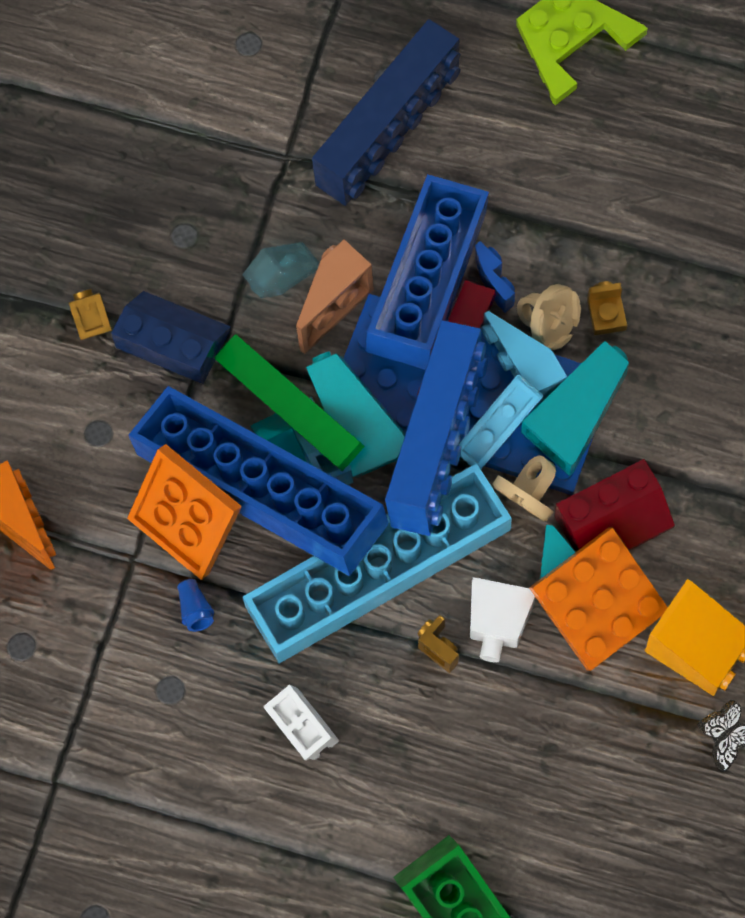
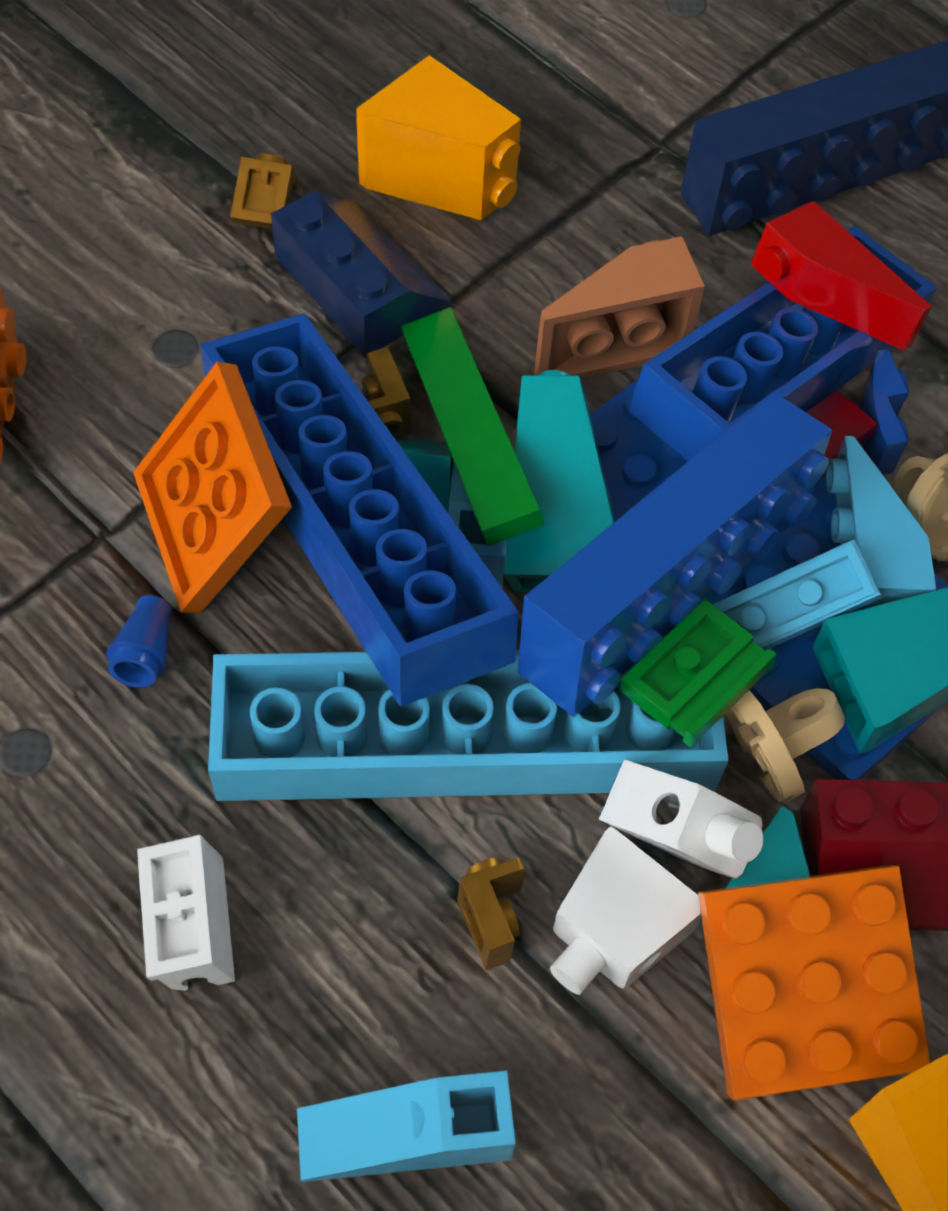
camera: 20 degrees right, 10 degrees down
clear light blue slope [242,242,319,299] -> none
none -> medium azure slope [297,1071,516,1182]
none -> light orange slope [356,55,521,221]
none -> pearl gold bracket [361,347,412,438]
none -> white torso [599,760,763,879]
none -> green plate [620,599,777,748]
none -> red slope [750,201,932,351]

